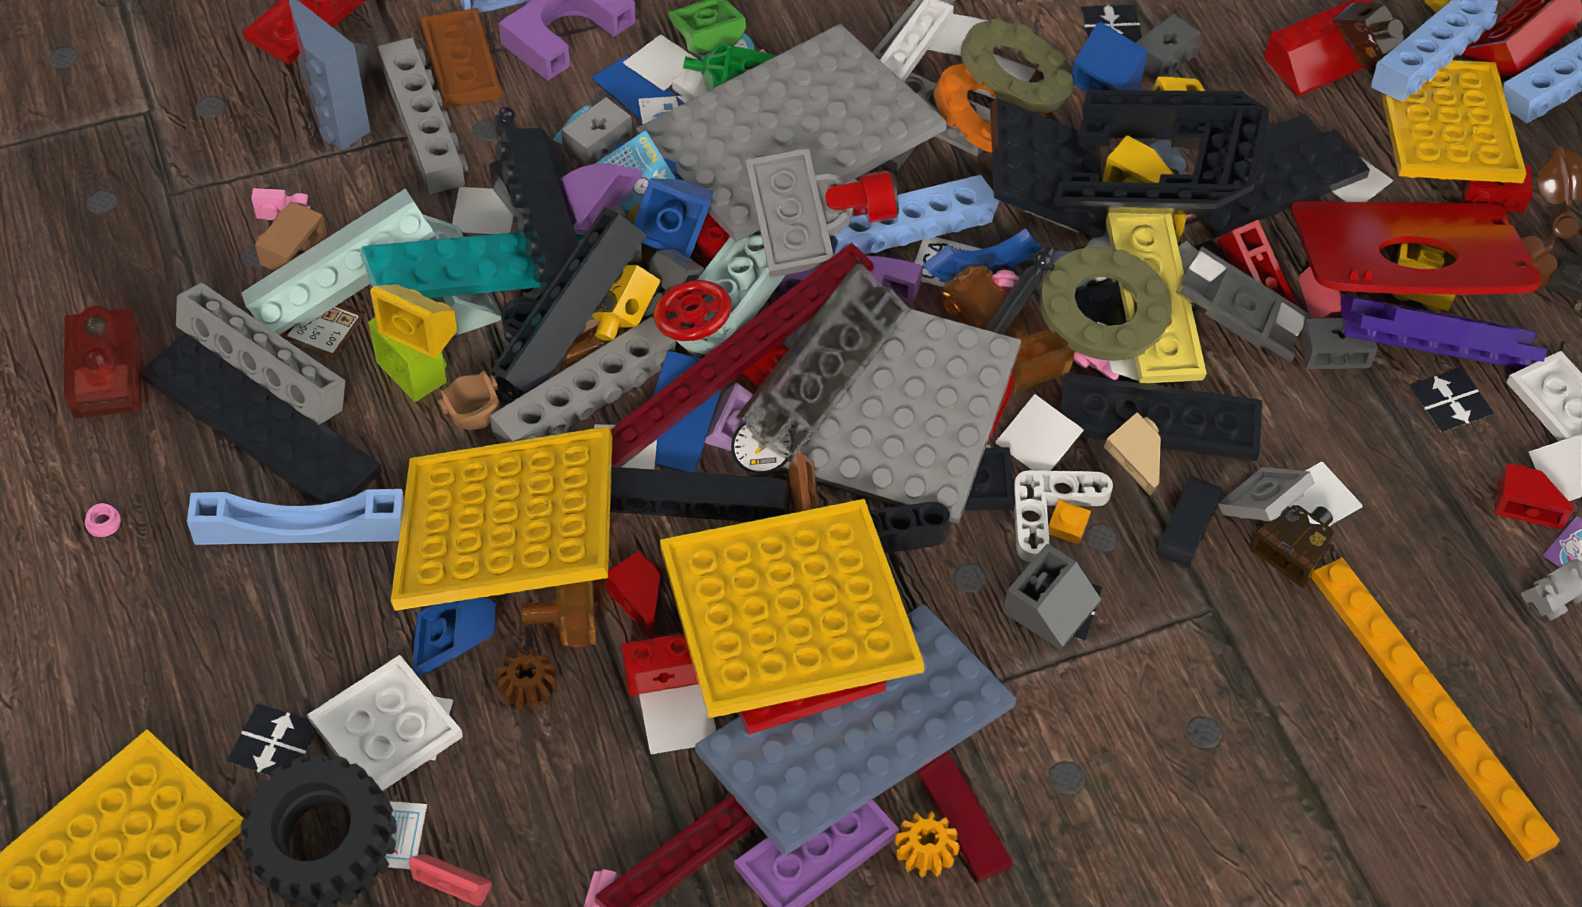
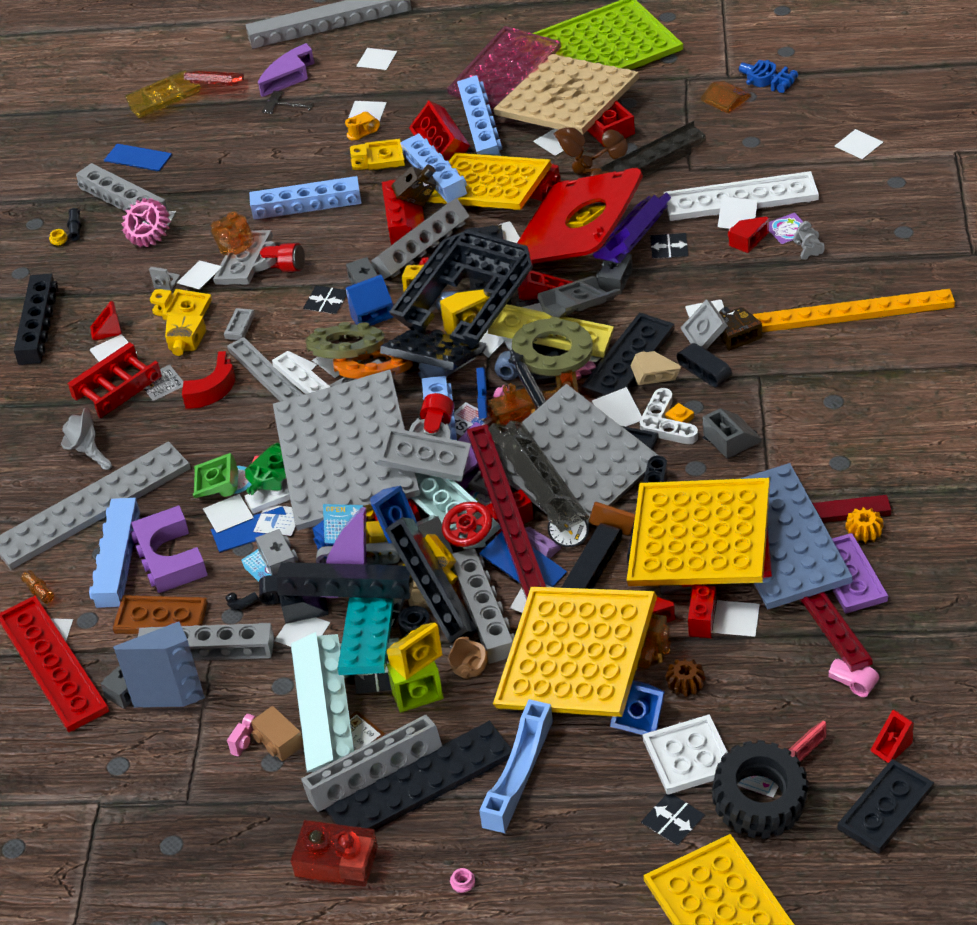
camera: 60 degrees left, 10 degrees down
coral slope [1298,266,1342,319] -> none
none -> light grey brick [371,198,469,279]

